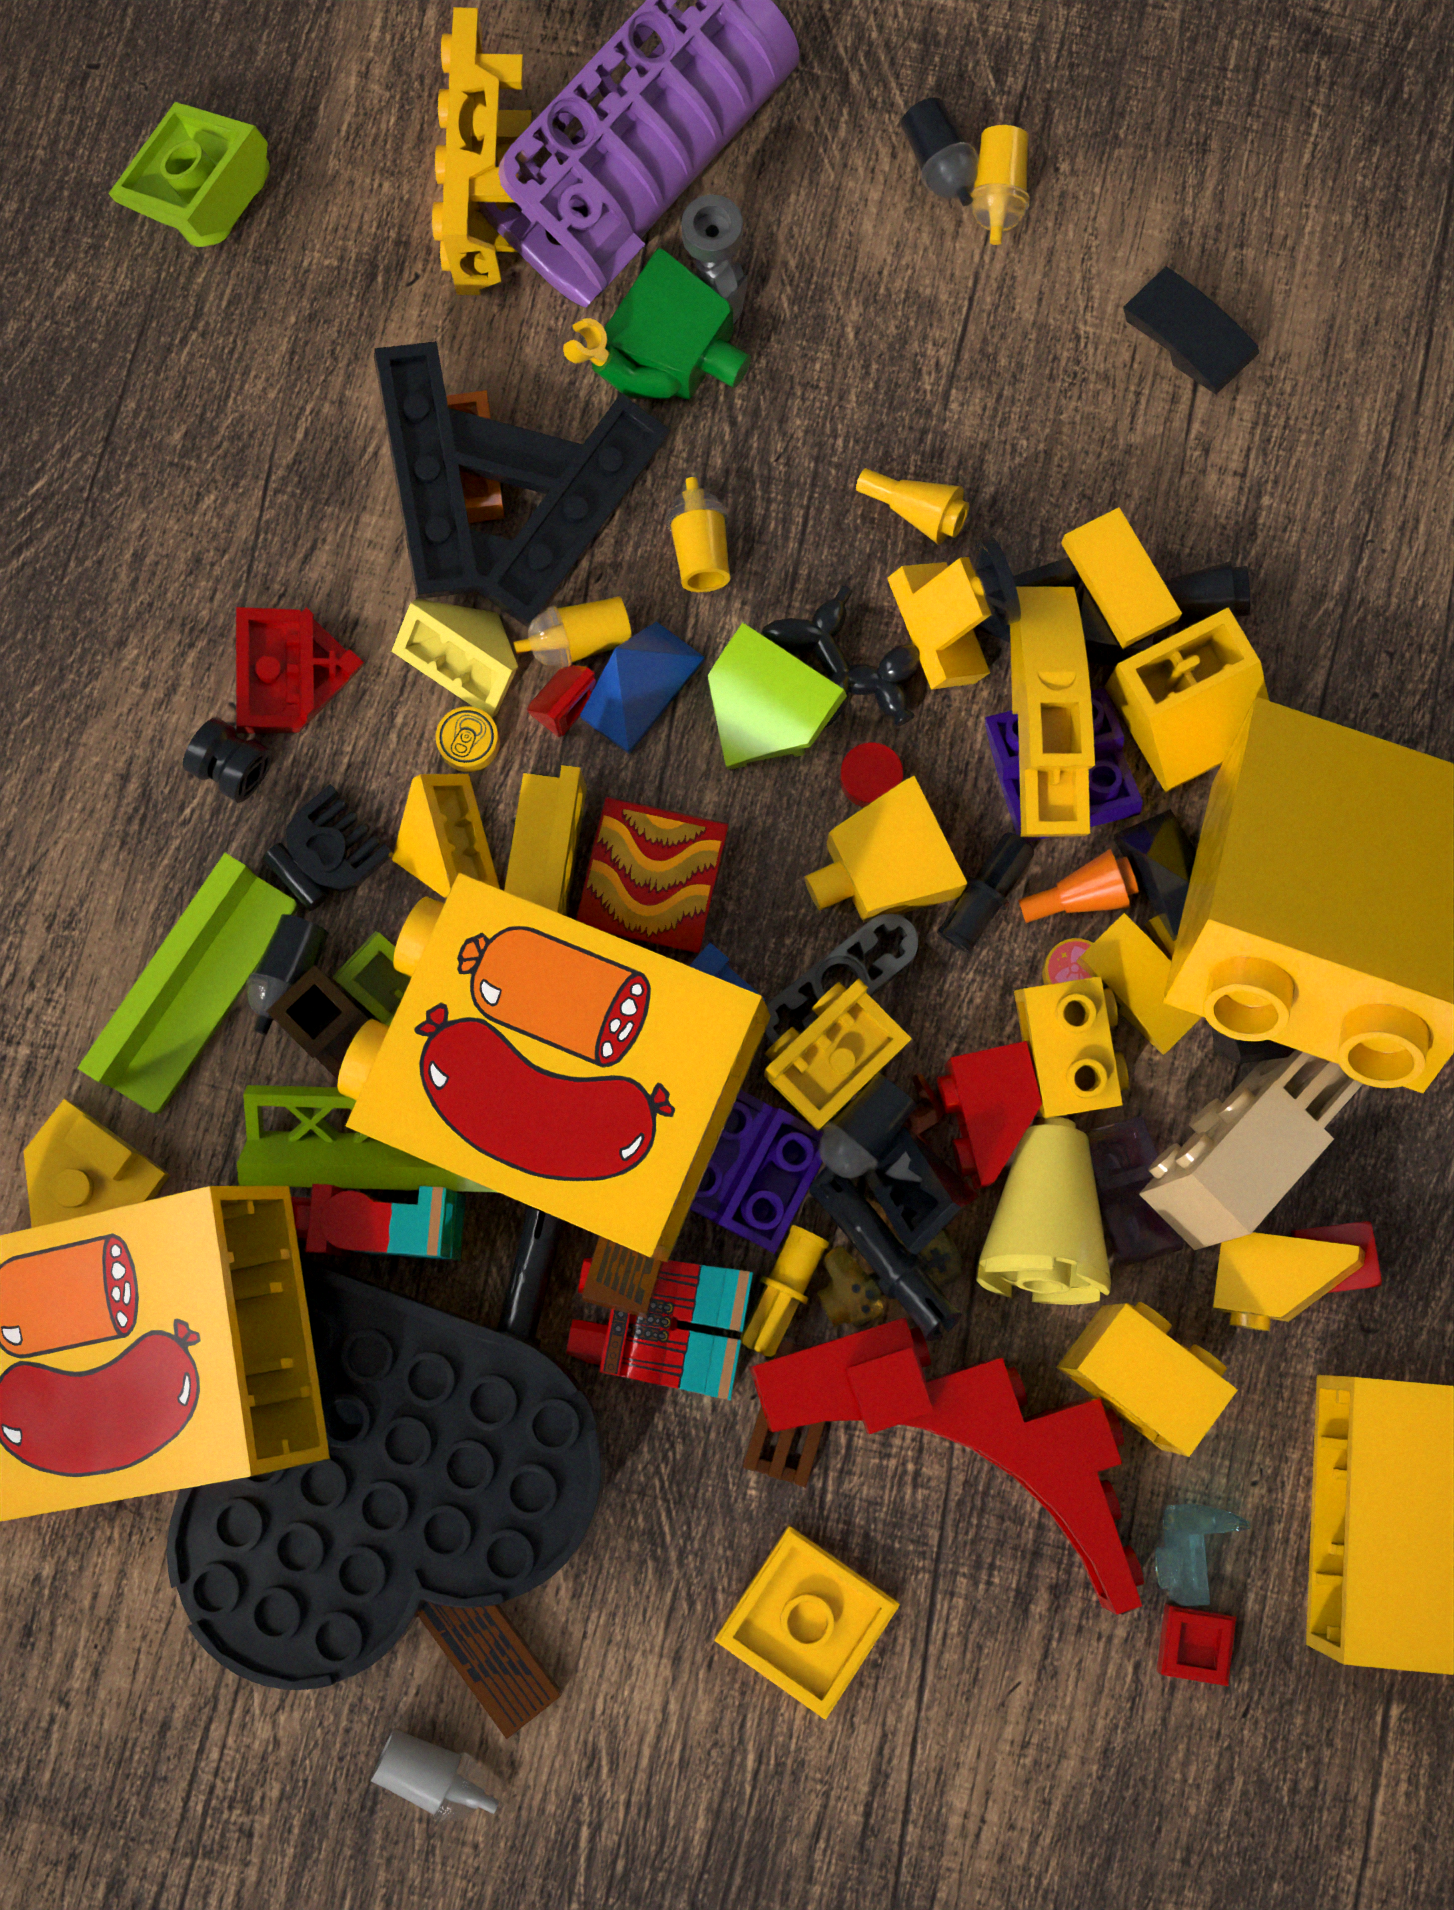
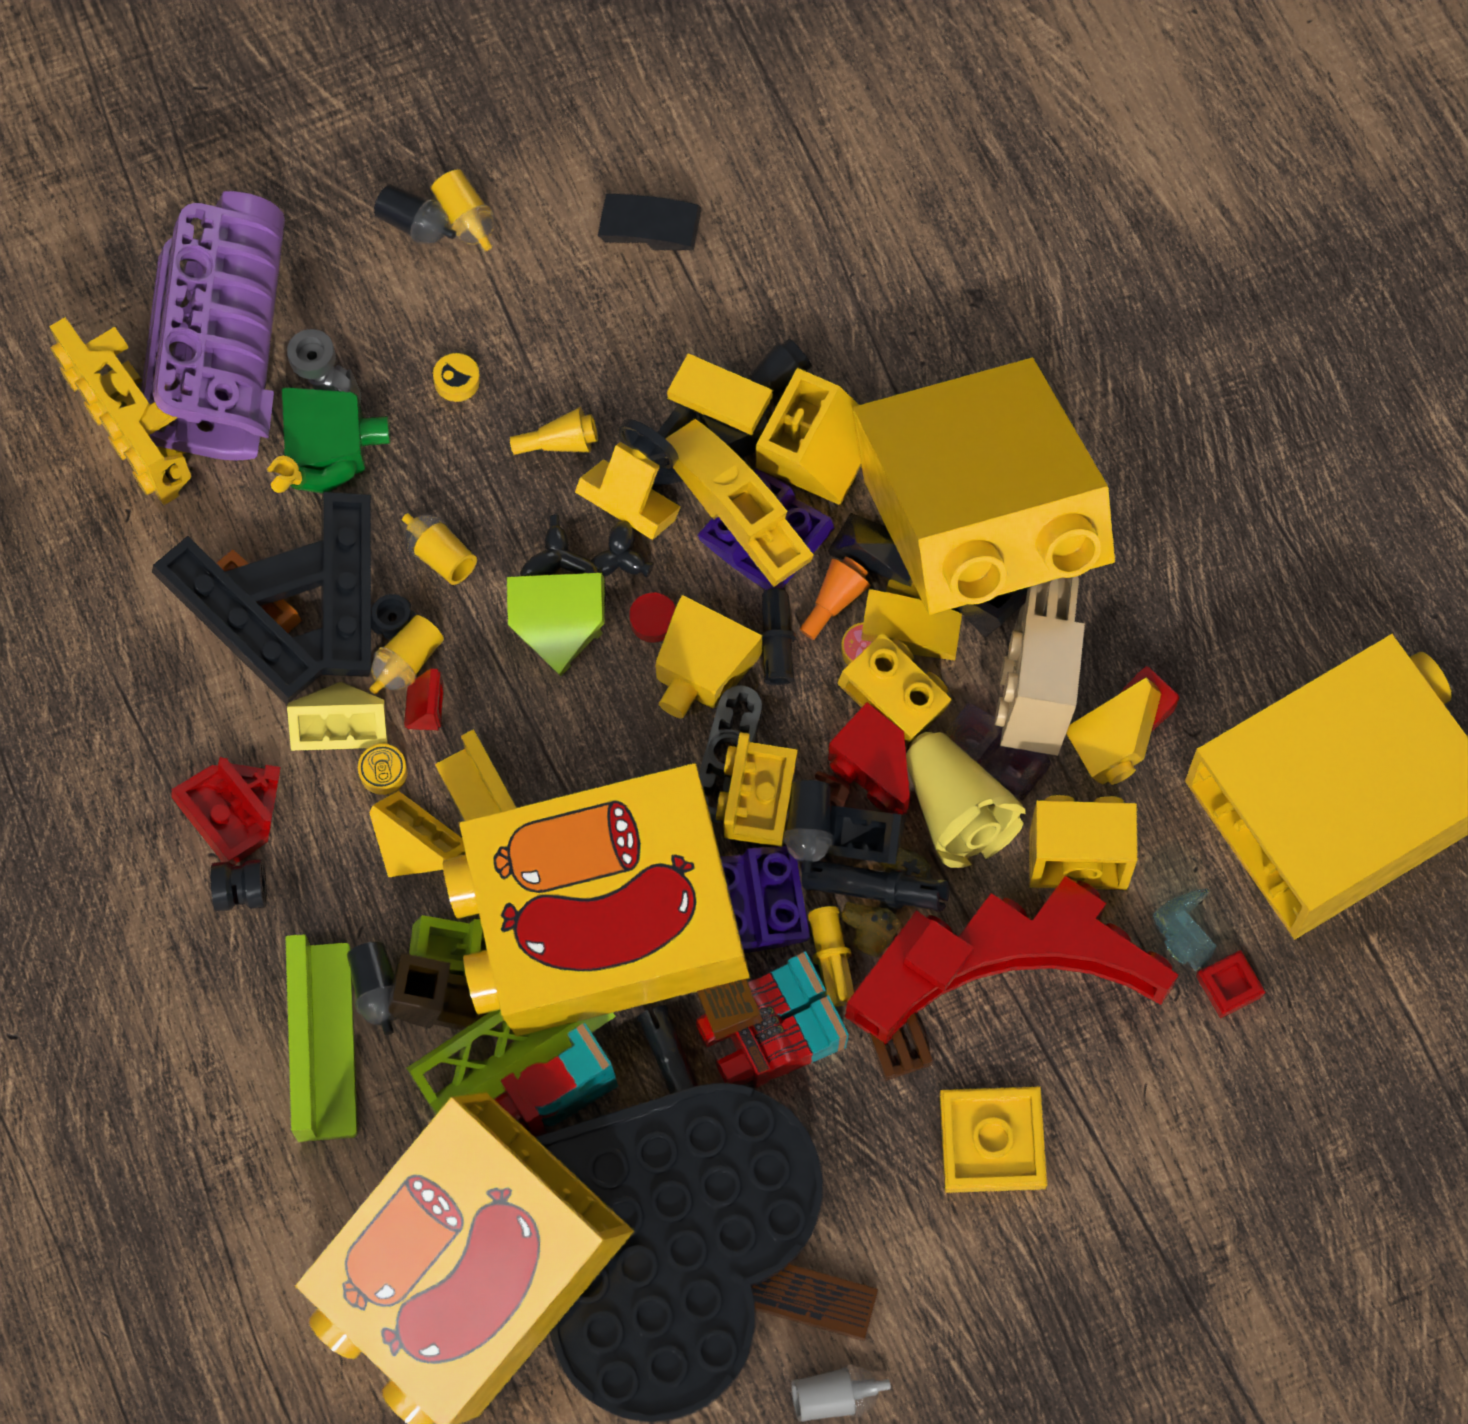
camera: 35 degrees left, 10 degrees down
yellow plate [23,1099,171,1228] -> none
black piece [263,784,394,911] -> none
slope [577,796,729,953] -> none
blue slope [580,621,705,755] -> none
none -> black plate [371,594,416,640]
none -> yellow tile [433,353,480,402]

